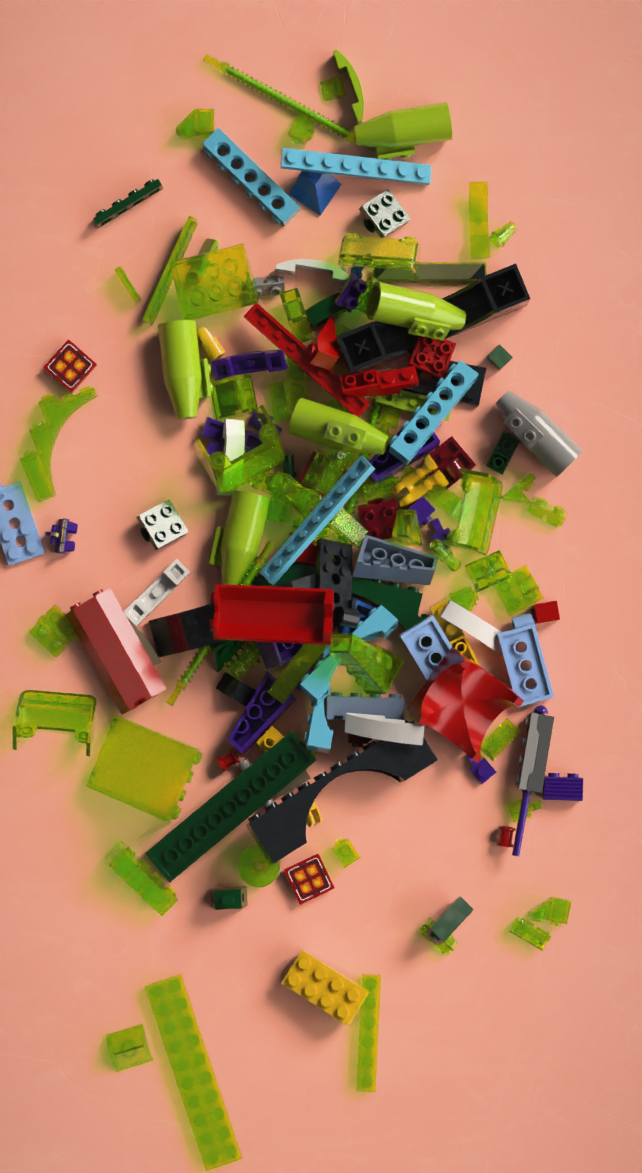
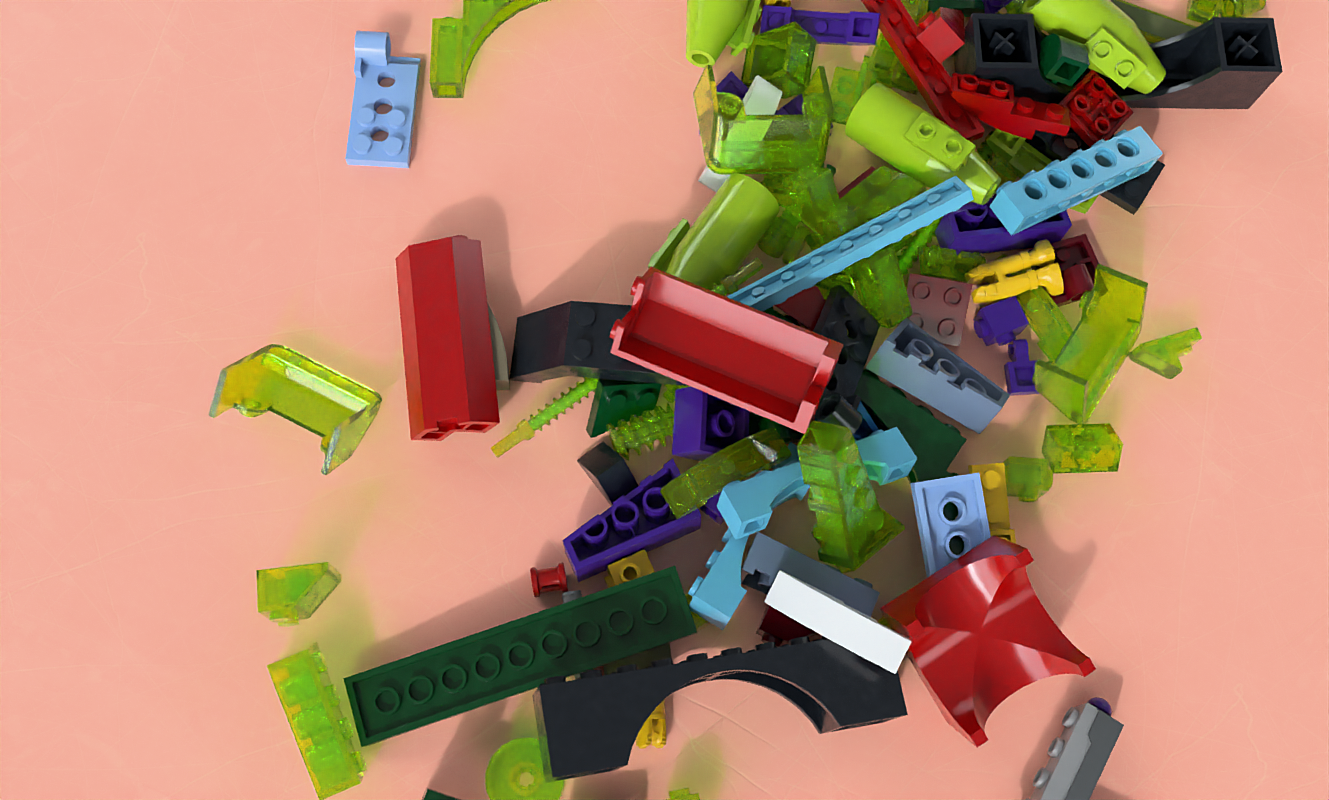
camera: 10 degrees right, 15 degrees down
clear neon green bracket [29,605,77,658] -> none
dark purple hips [45,518,78,553] -> none
clear neon green windscreen [86,714,203,823] -> none
white slope [124,559,190,626] -> none
plate [136,499,189,550] -> none
clear neon green slope [392,510,422,547] -> none
clear neon green pin [429,539,461,571] -> none
white slope [440,600,502,655] -> none
dark purple plate [465,754,496,784] -> none
clear neon green slope [481,718,521,761] -> none
dark green slope [486,344,513,371] -> none
dark green slope [486,431,520,475] -> none
clear neon green plate [492,565,544,616] -> none
light grey piece [495,390,584,478] -> none
light blue hinge [497,613,554,707] -> none
clear neon green hinge [527,496,568,527] -> none
red brick [530,601,560,624] -> none
none -> clear neon green slope [256,562,342,627]
none -> dark green brick [1037,33,1090,86]

